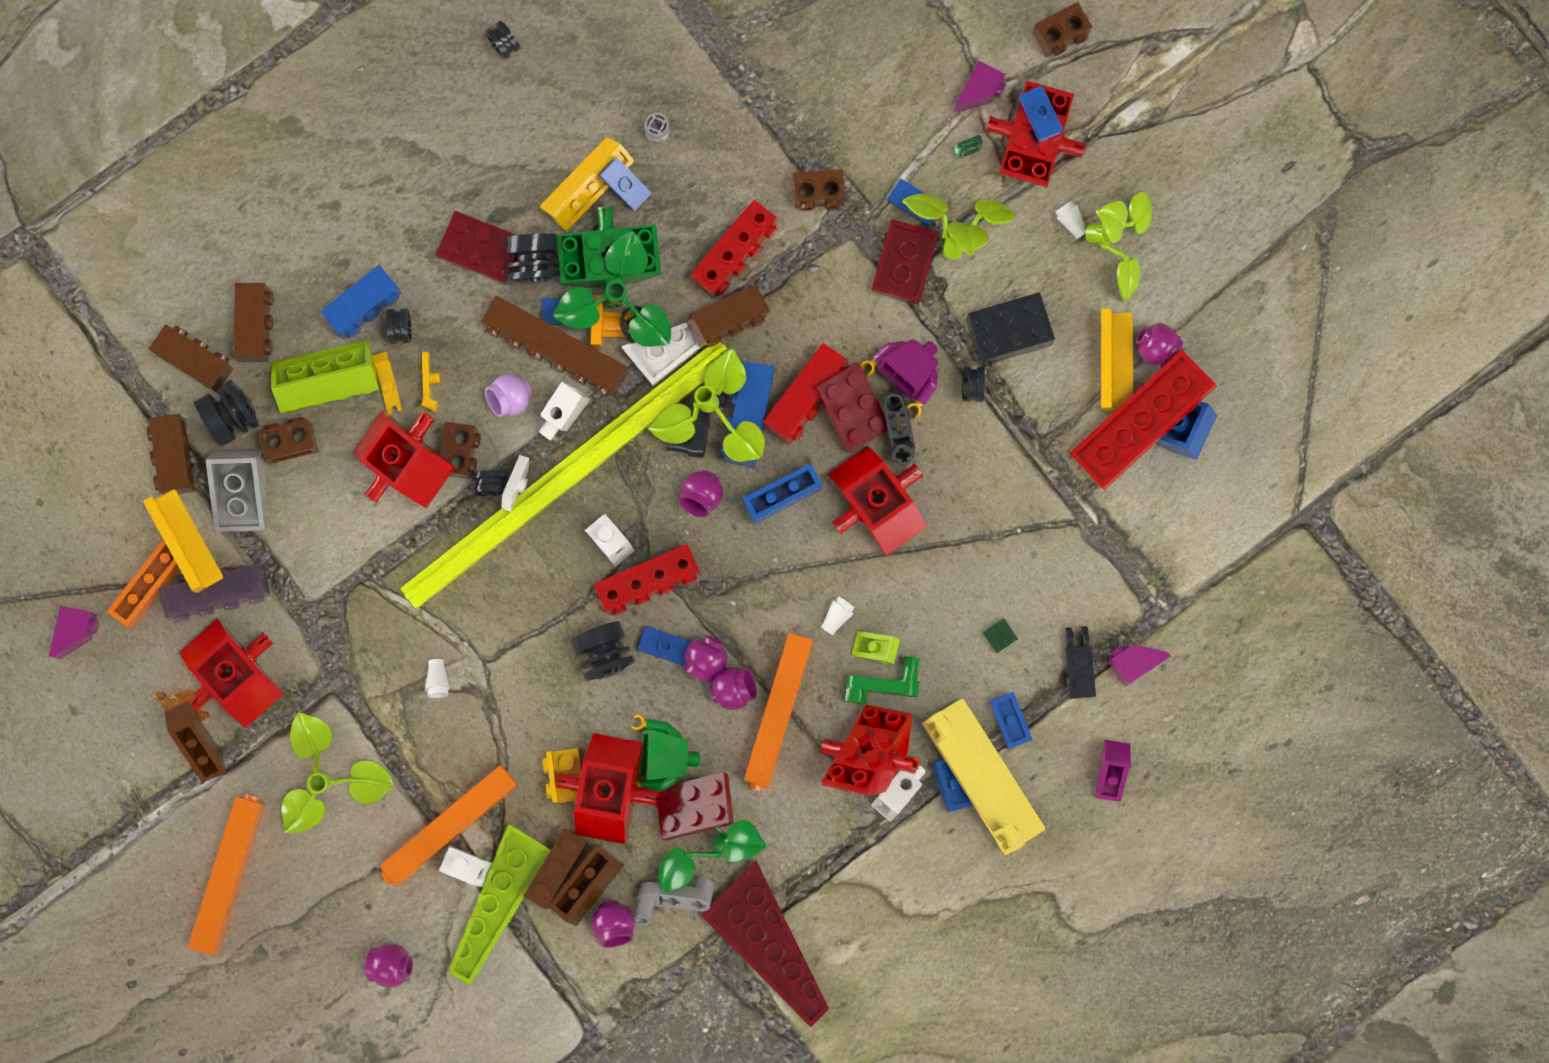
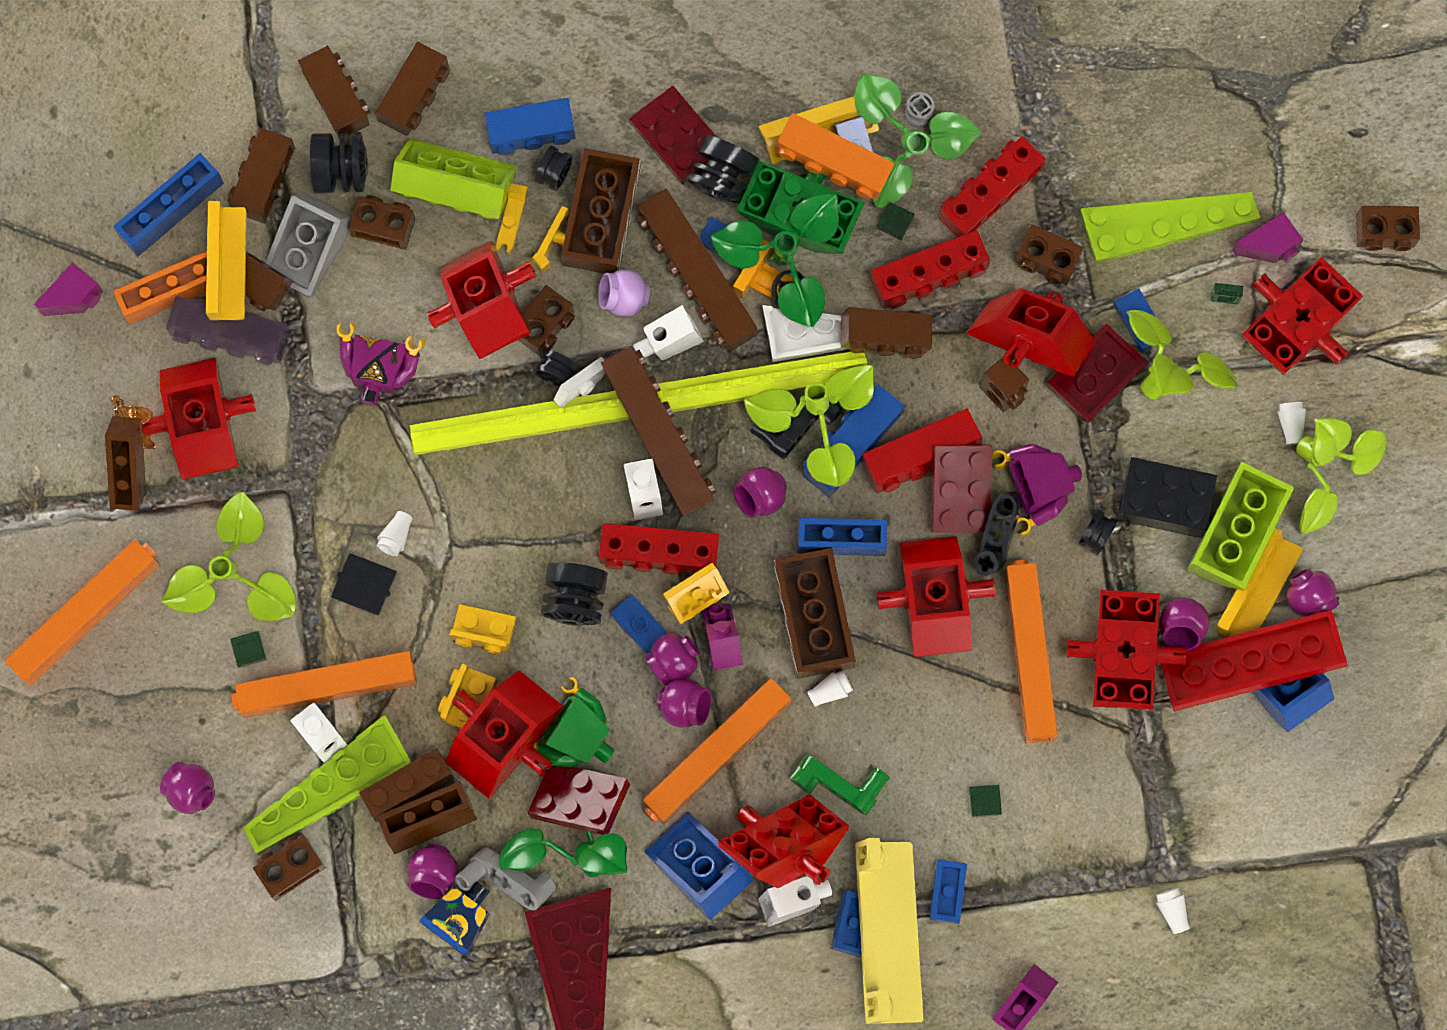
camera: 30 degrees right, 5 degrees down
lime slope [851,631,900,665] -> none
blue plate [1019,86,1063,142] -> none
black hinge [1065,626,1096,699] -> none
magenta slope [1108,645,1171,686] -> none
none -> blue brick [113,153,224,257]
none -> clear green tile [230,631,267,668]
none -> reddish brown slope [245,251,293,312]
none -> reddish brown brick [253,835,326,901]
none -> black piece [331,553,397,616]
none -> magenta torso [336,321,426,406]
none -> torso [419,882,490,958]
none -> yellow bracket [449,604,516,655]
none -> reddish brown brick [561,148,641,273]
none -> reddish brown brick [600,346,716,517]
none -> blue slope [645,812,753,920]
none -> yellow bracket [663,563,729,624]
none -> magenta slope [702,604,743,670]
none -> reddish brown brick [774,548,856,679]
none -> orange brick [775,113,895,201]
none -> bright green plant [855,74,981,207]
none -> clear green tile [876,202,915,241]
none -> red brick [939,136,1046,237]
none -> red slope [967,288,1095,377]
none -> reddish brown brick [980,357,1029,413]
none -> orange brick [1005,560,1058,744]
none -> red slope [1067,590,1186,711]
none -> lime wing [1079,192,1260,264]
none -> white cone [1156,887,1190,934]
none -> magenta piece [1159,598,1210,651]
none -> lime slope [1186,462,1295,591]

